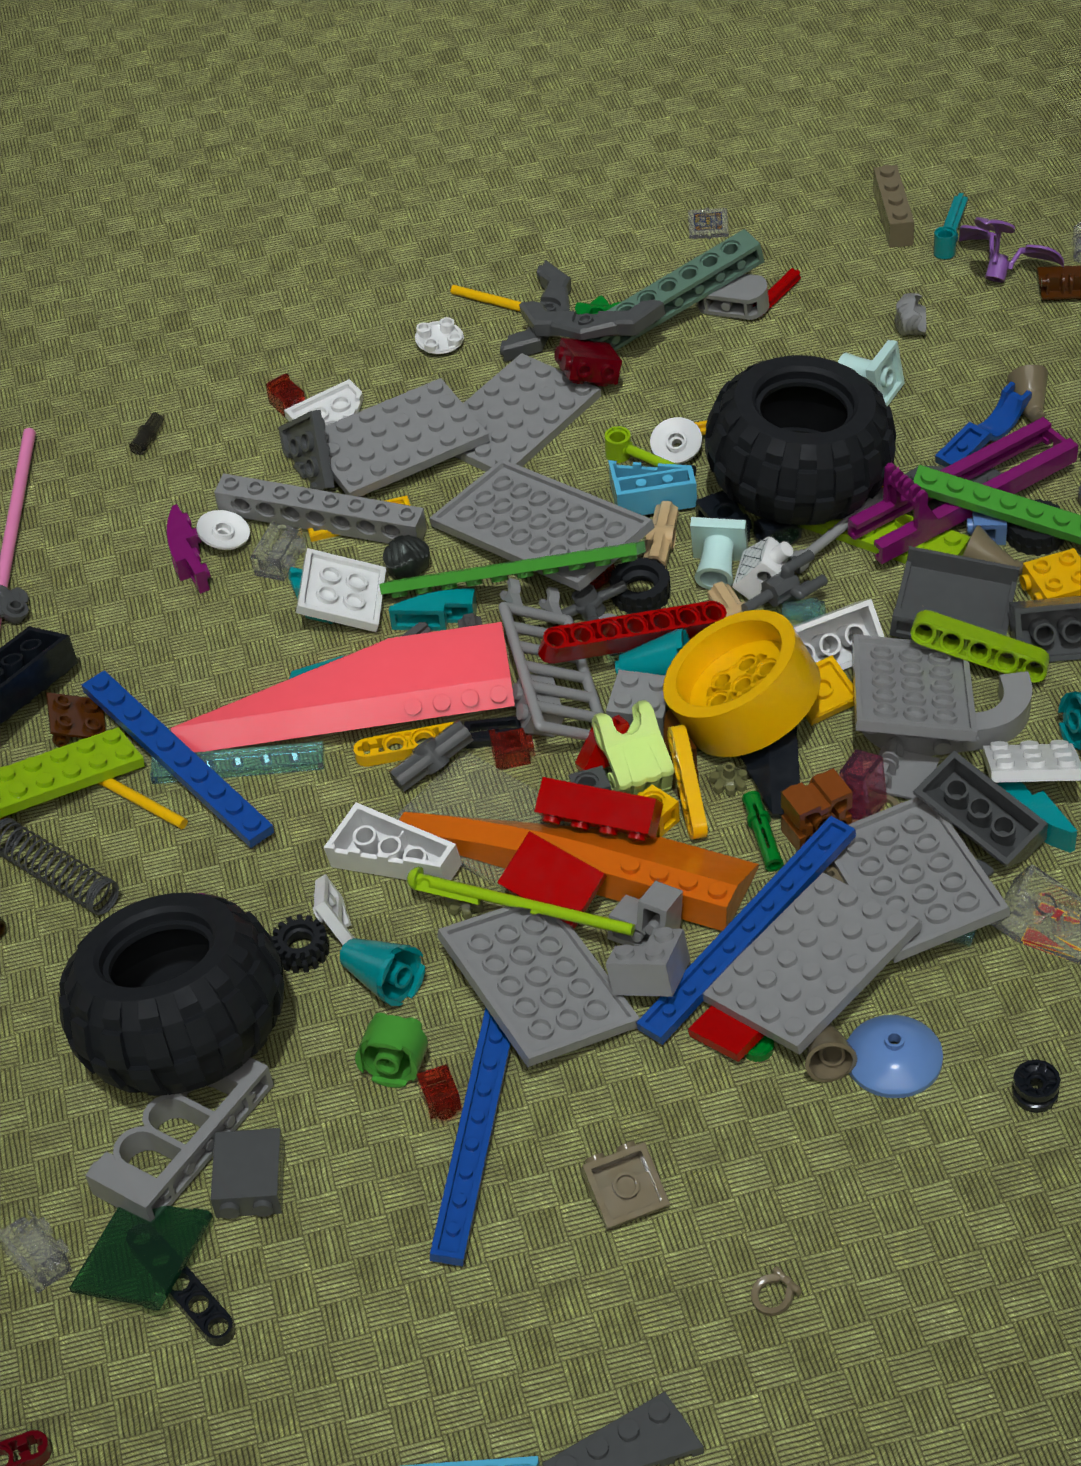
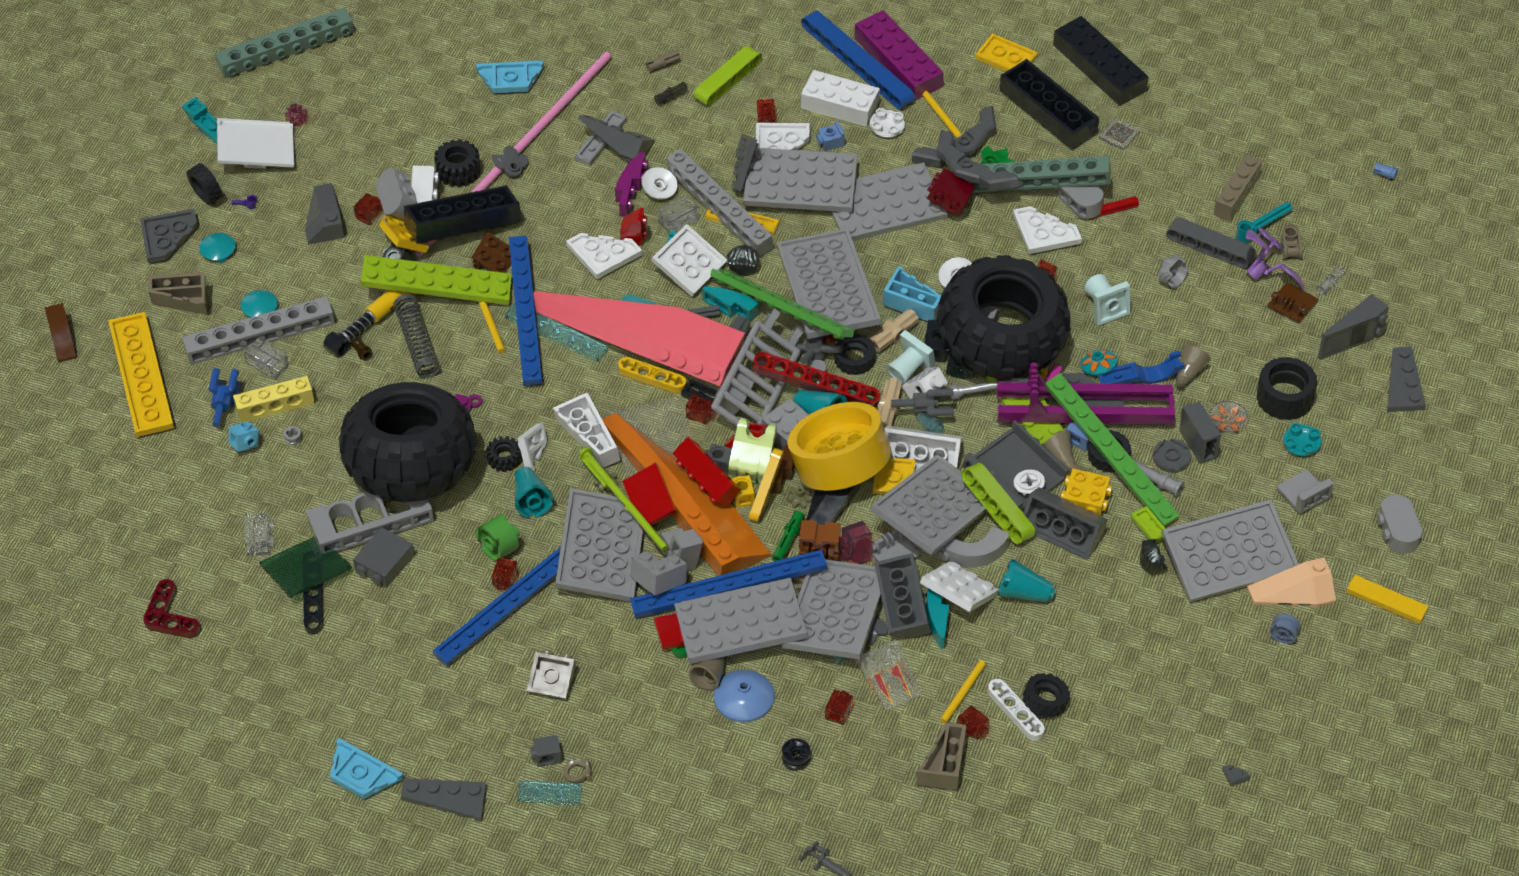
camera: 30 degrees right, 5 degrees up
dark grey piece [388,720,473,792] -> none
lime piece [604,426,696,476] -> none
none -> clear light blue tile [517,780,582,806]
none -> dark grey brick [530,735,562,767]
none -> white plate [566,233,642,279]
none -> light grey tile [575,110,627,166]
none -> dark grey wedge [578,115,655,161]
none -> red slope [620,208,648,246]
none -> dark tan axle [645,50,680,72]
none -> lime beam [693,46,762,107]
none -> blue beam [801,10,915,110]
none -> white brick [801,70,880,127]
none -> medium blue brick [816,122,845,151]
none -> clear red brick [825,689,853,726]
none -> magenta brick [854,10,944,101]
none -> yellow tile [975,33,1038,72]
none -> black brick [999,59,1099,149]
none -> white plate [1013,206,1082,254]
none -> white gear [1014,470,1045,496]
none -> black brick [1053,16,1149,106]
none -> teal dish [1080,349,1118,375]
none -> dark grey beam [1166,218,1256,268]
none -> dark tan piece [1280,224,1303,259]
none -> medium blue pin [1373,162,1398,180]

